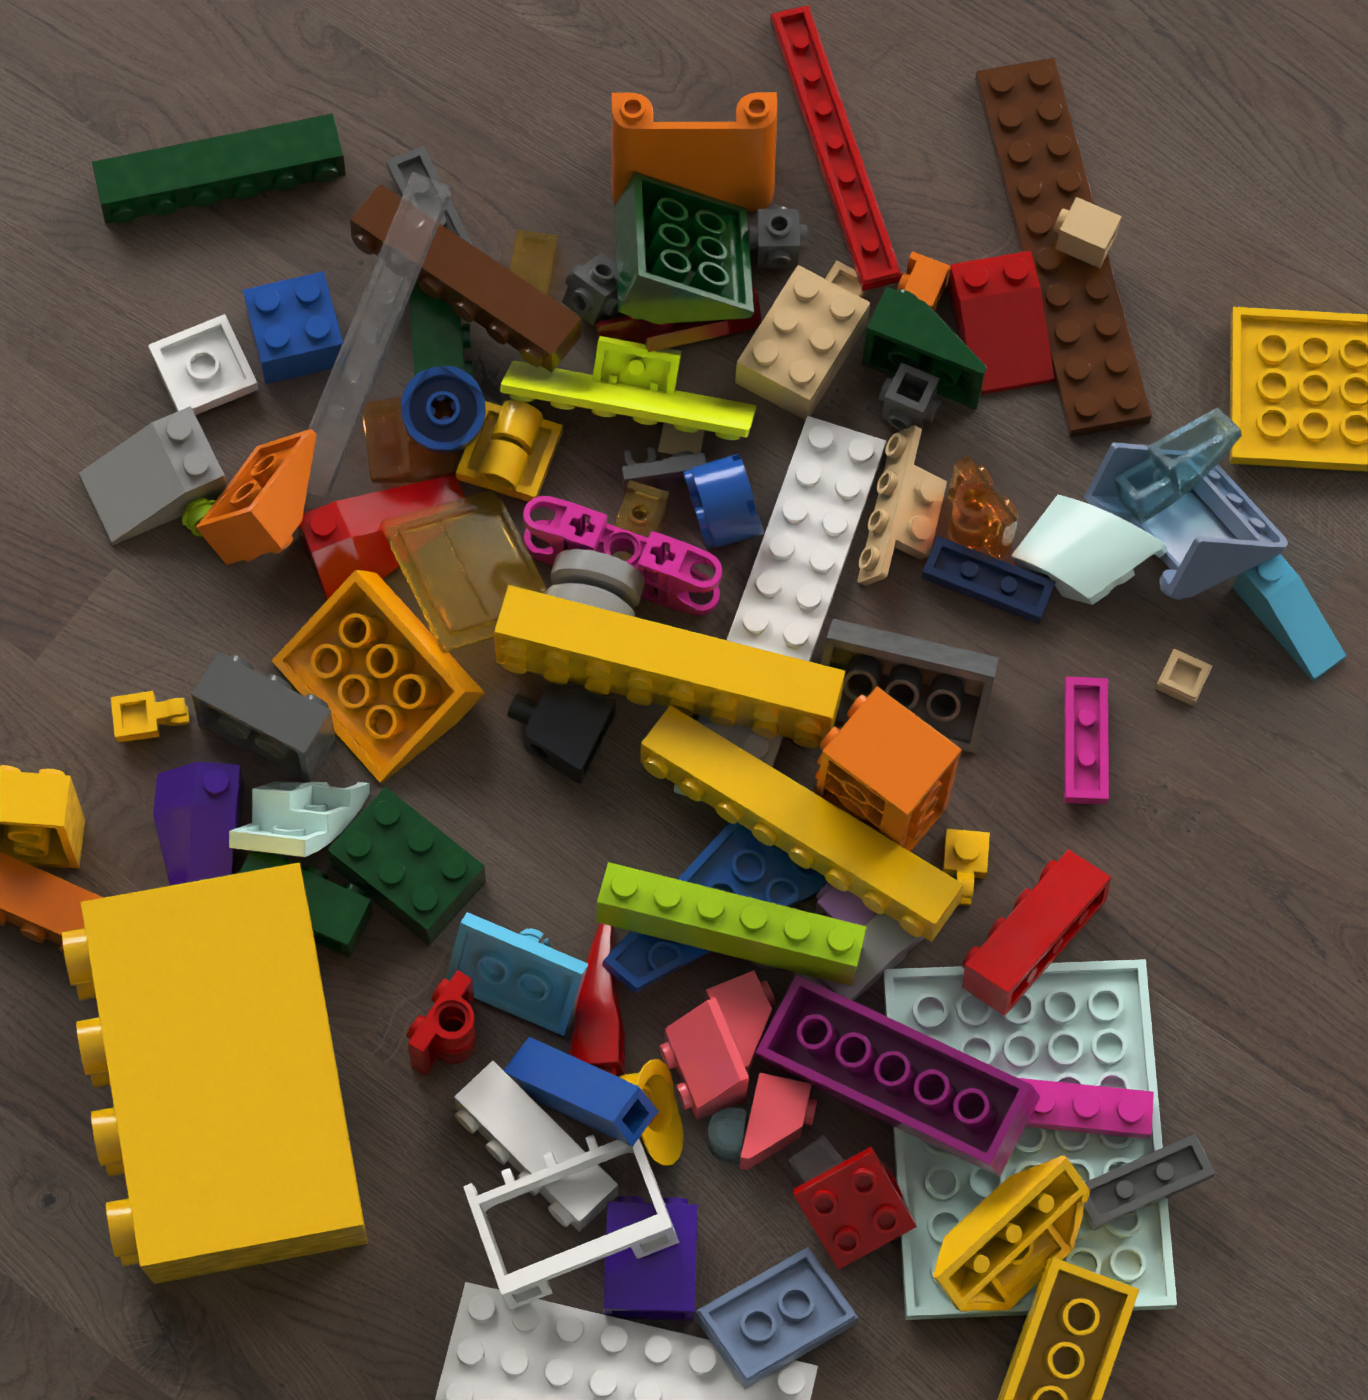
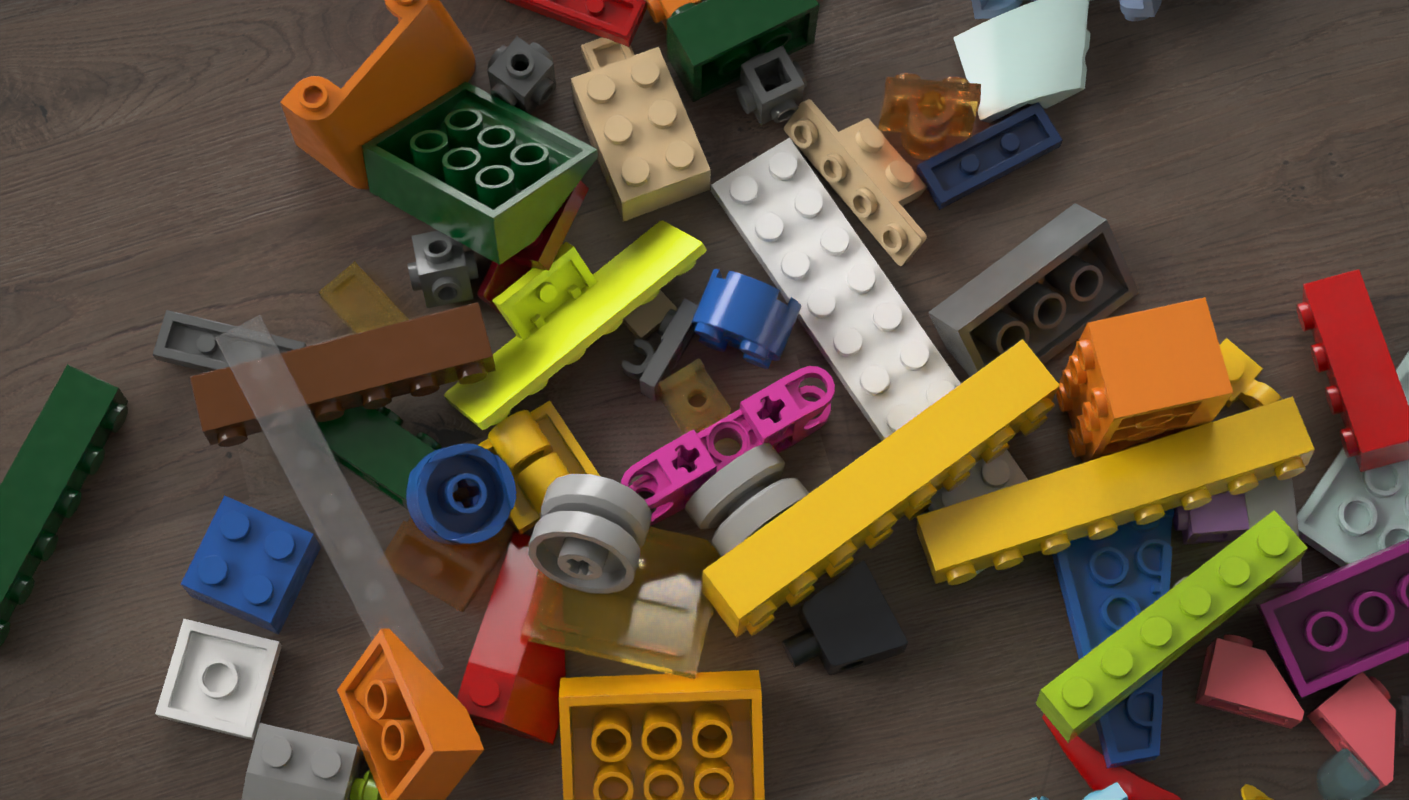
camera: 50 degrees left, 5 degrees up
coral slope [659,997,749,1120] -> none
dark pink plate [1064,677,1109,805] -> none
tan tile [1155,649,1212,707] -> none
none -> light grey wheel [528,474,652,593]

